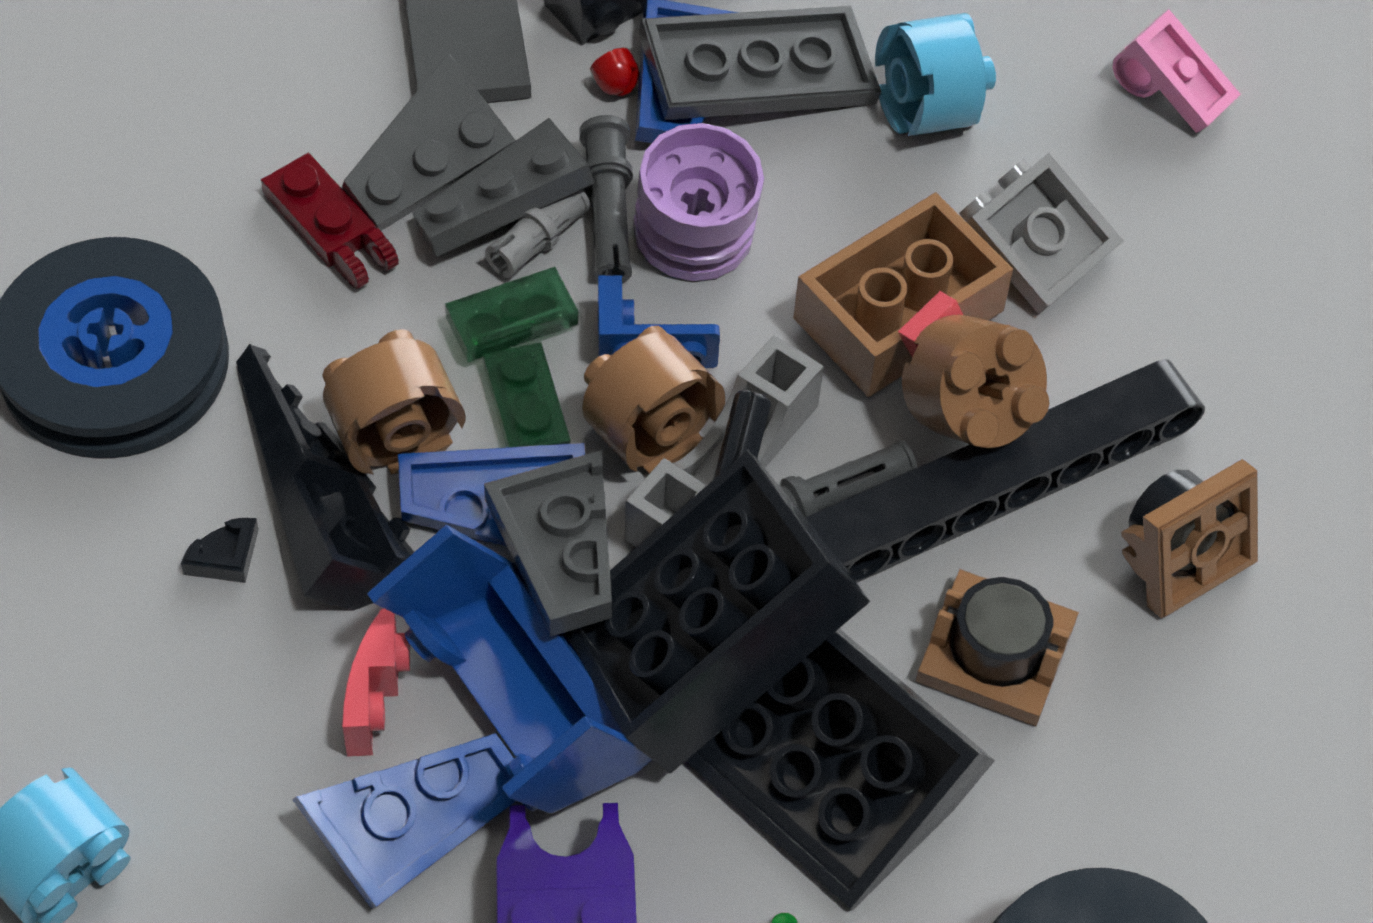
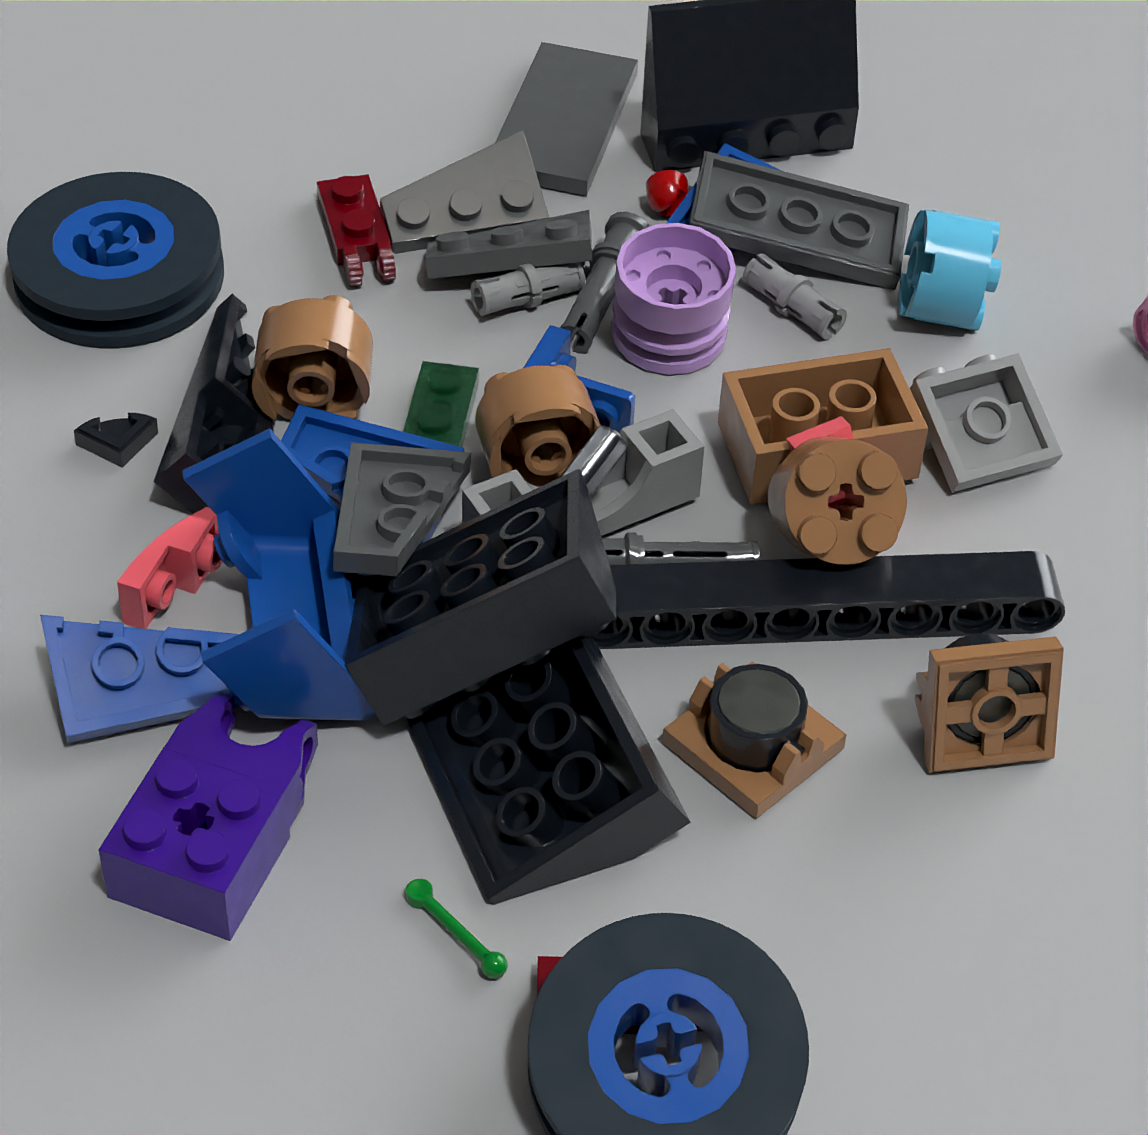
camera: 25 degrees right, 10 degrees down
clear green plate [445,266,578,363] -> none
none -> light grey pin [743,254,847,340]

